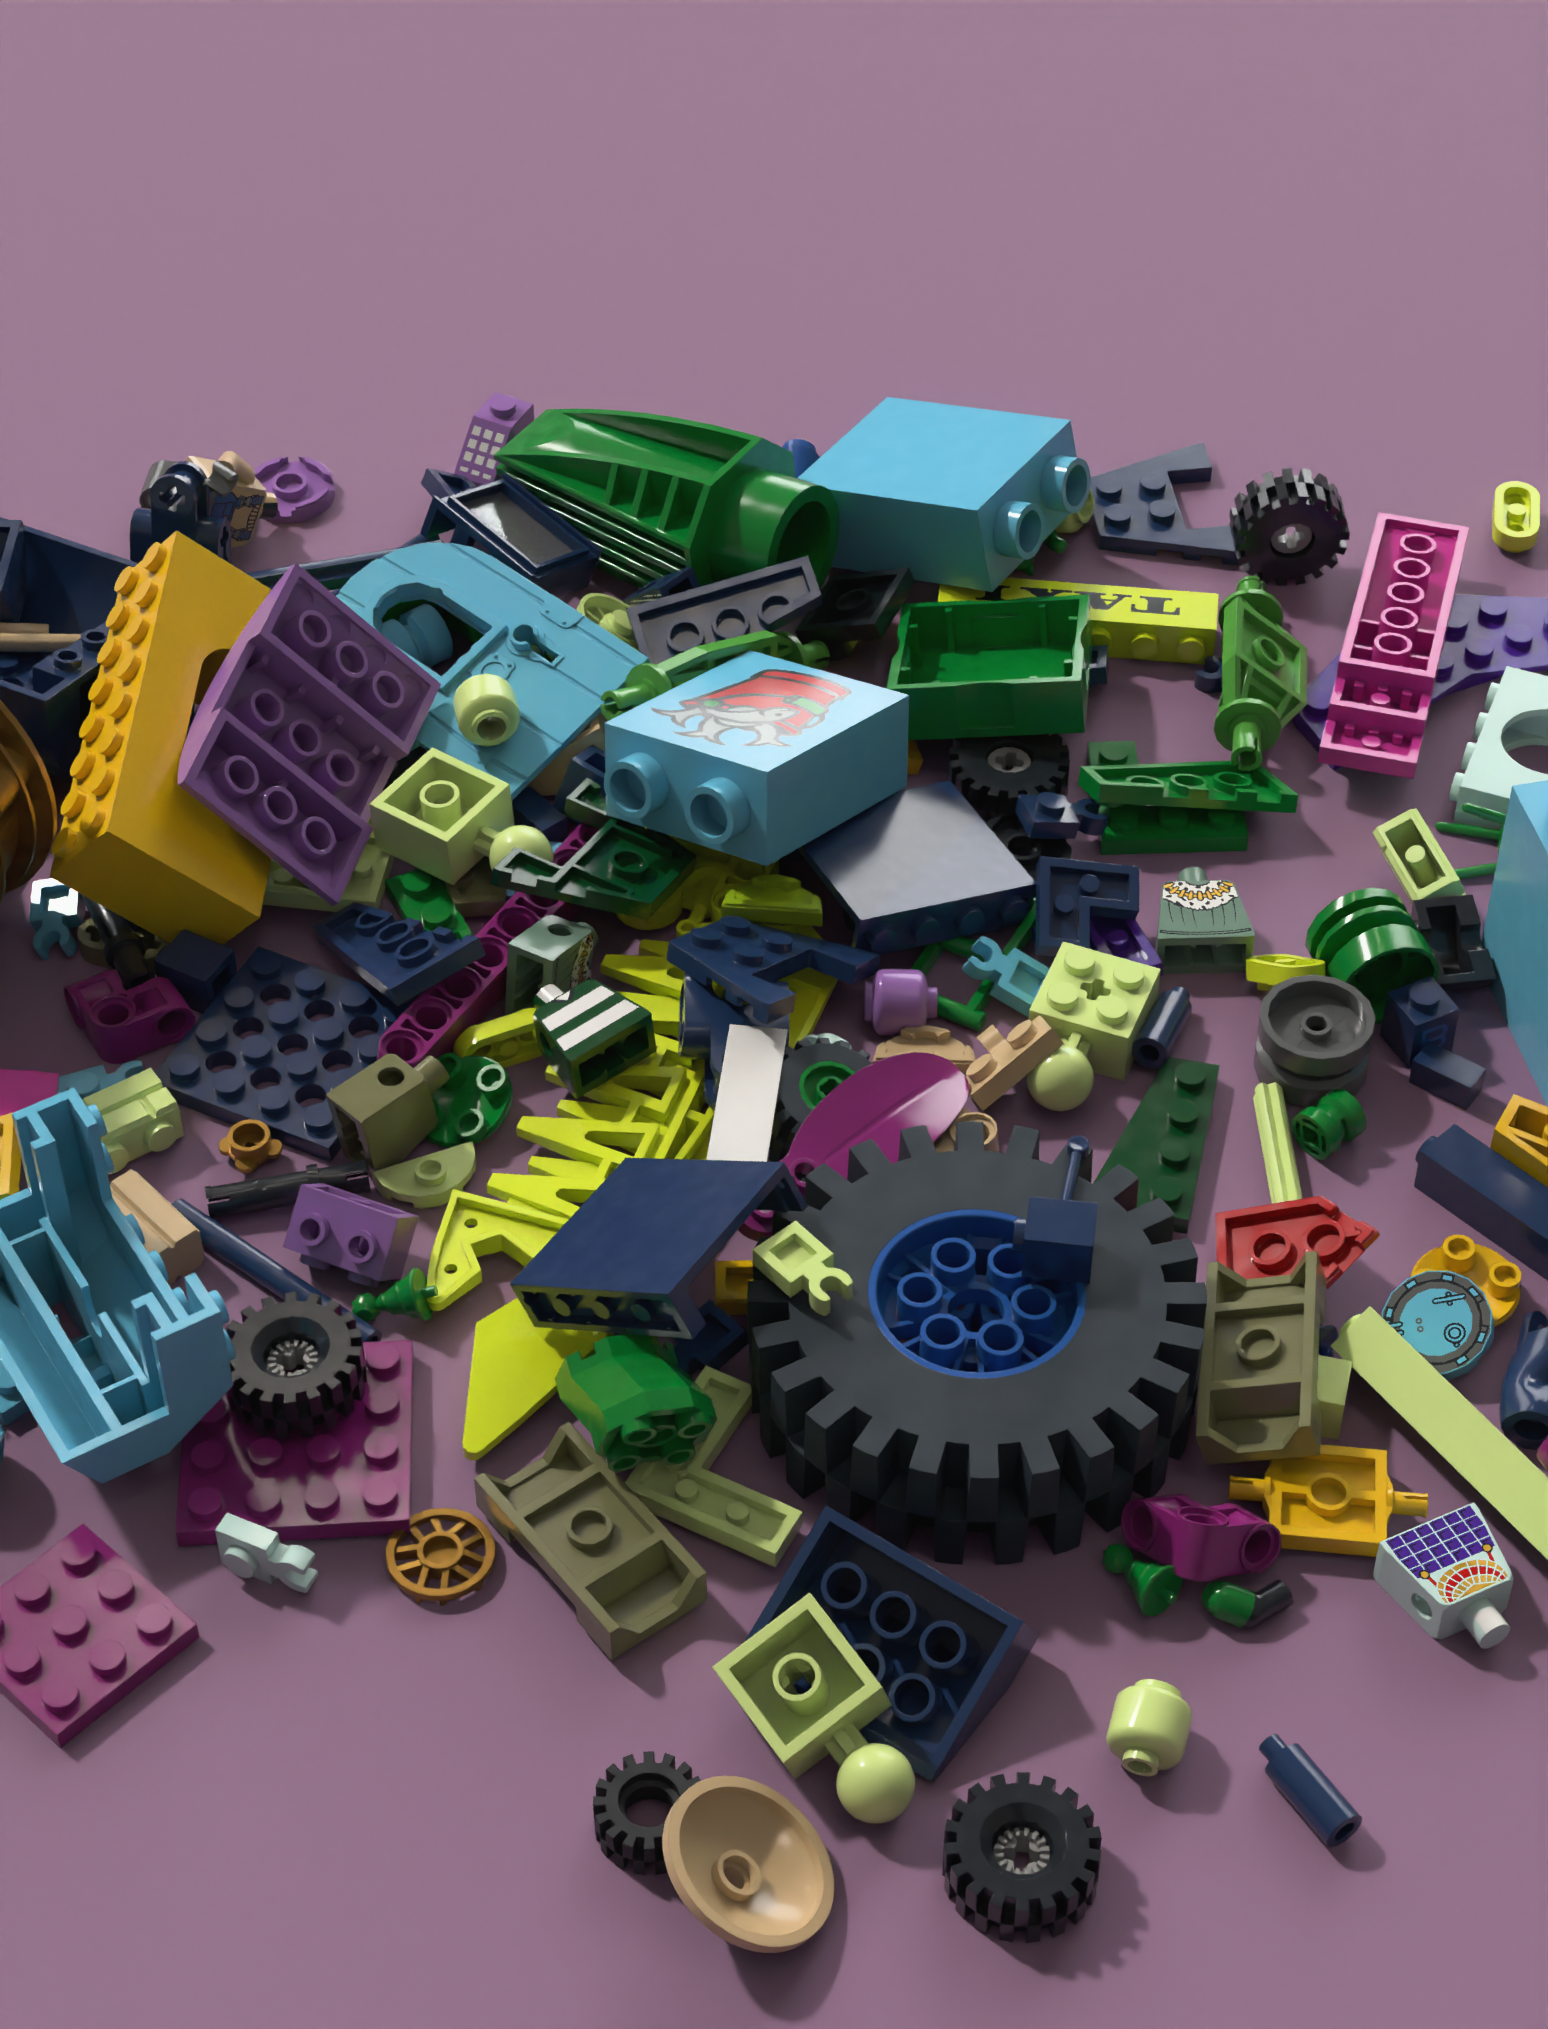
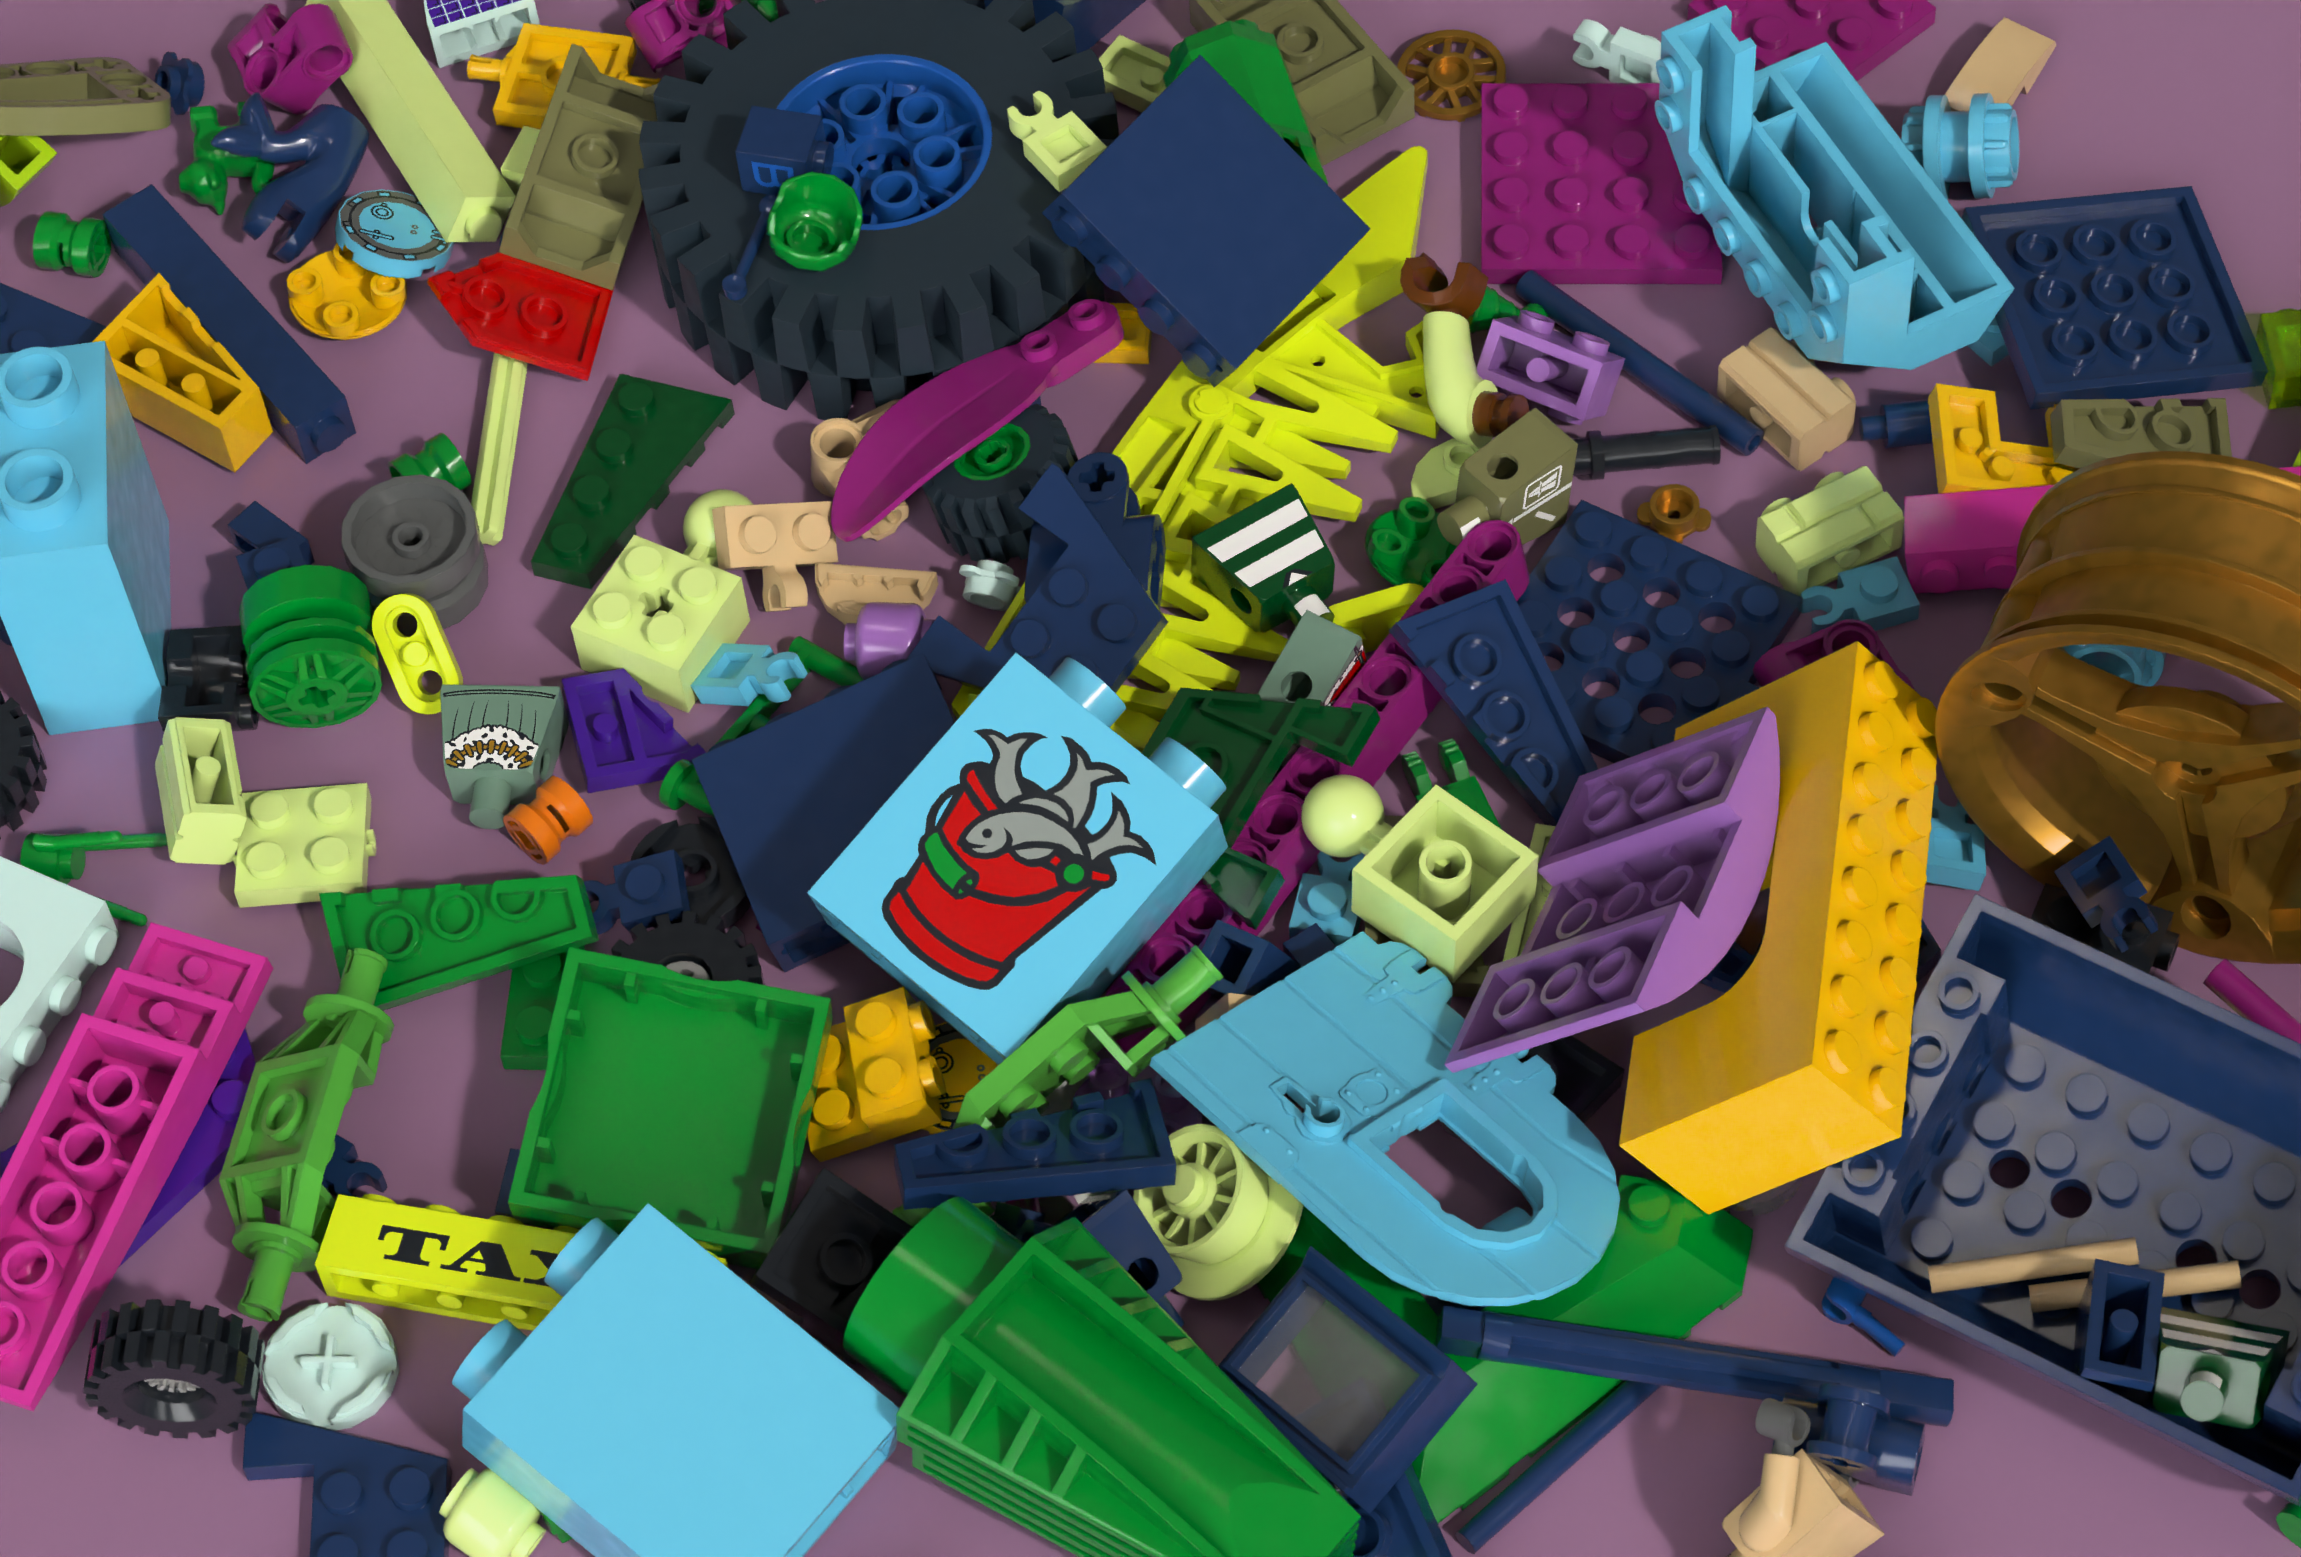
camera: 170 degrees left, 10 degrees up
black bush [226,1292,367,1439] -> none
yellowish green head [453,674,520,747] -> none
white sticker [706,1024,788,1162] -> none
dark blue plate [1035,856,1139,957] -> none
dark blue cylinder [1131,987,1192,1068] -> none
none -> yellowish green plate [233,783,377,908]
none -> light aqua tile [262,1302,399,1431]
none -> orange wheel [503,776,593,865]
none -> green hair [766,171,863,272]
none -> piece [1400,252,1529,447]

